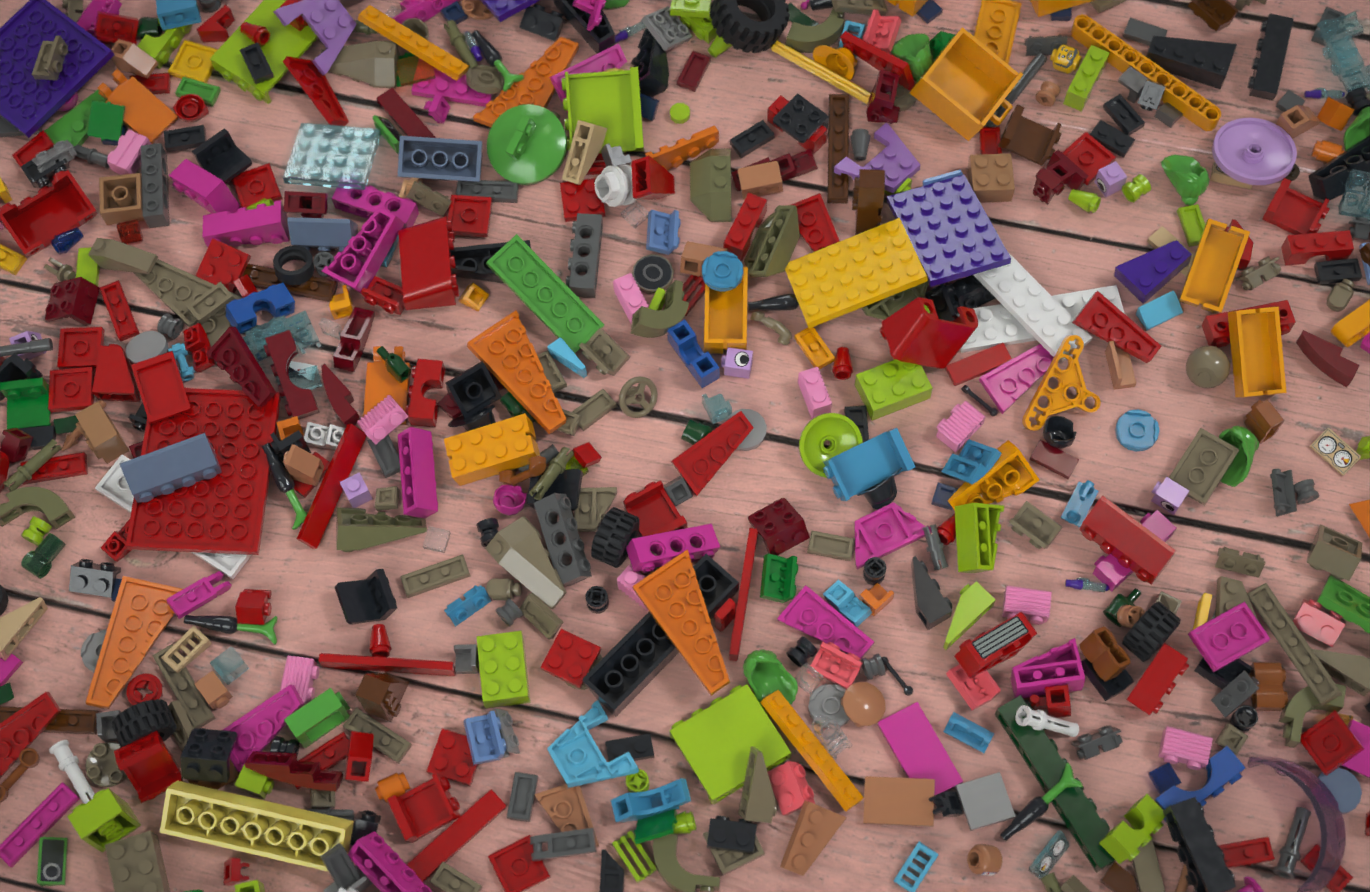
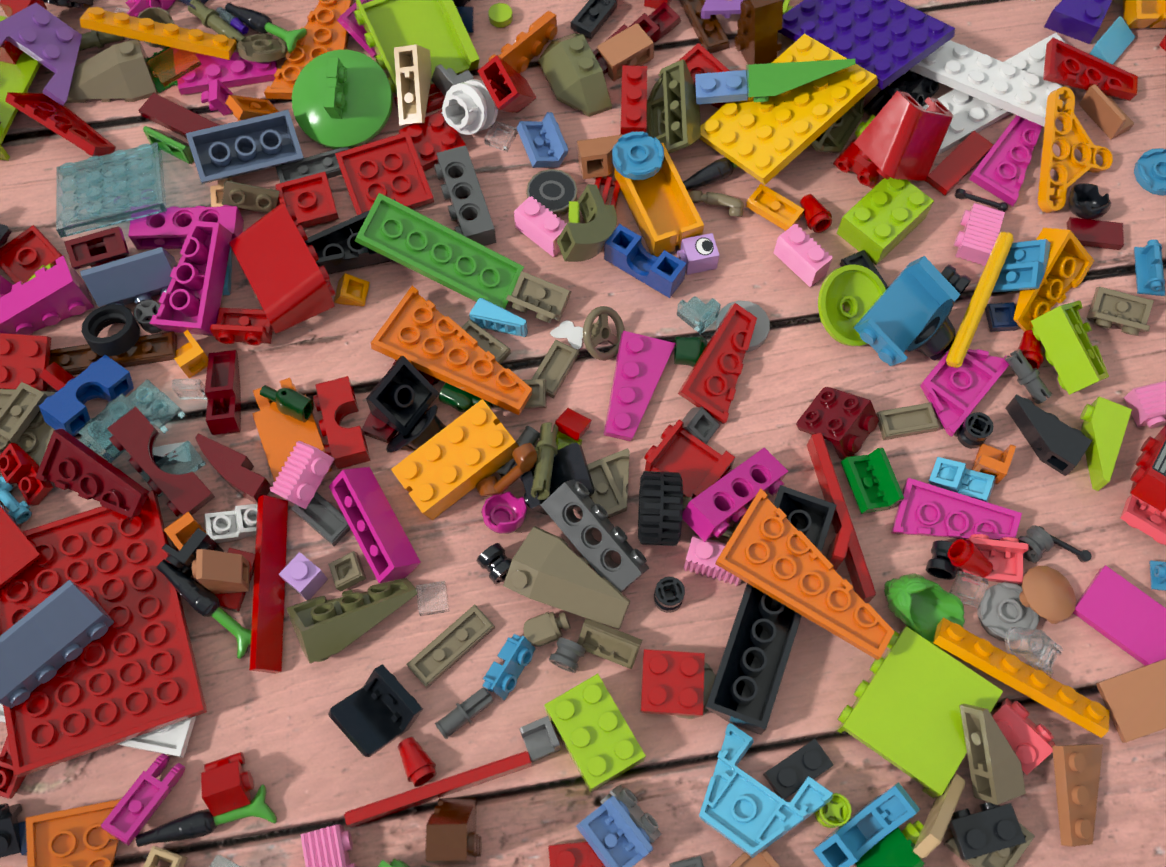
camera: 25 degrees left, 0 degrees up
none -> orange slope [225,95,279,121]
none -> red plate [335,131,434,215]
none -> dark grey axle [434,688,493,739]
none -> white sticker [550,321,583,349]
none -> dark pink wing [604,331,676,441]
none -> medium blue bracket [695,70,748,105]
none -> bright green wedge [746,59,855,102]
none -> tan tile [913,774,966,859]
none -> black wheel [941,264,972,299]
none -> yellow axle [946,232,1014,368]
none -> red cone [948,539,993,577]

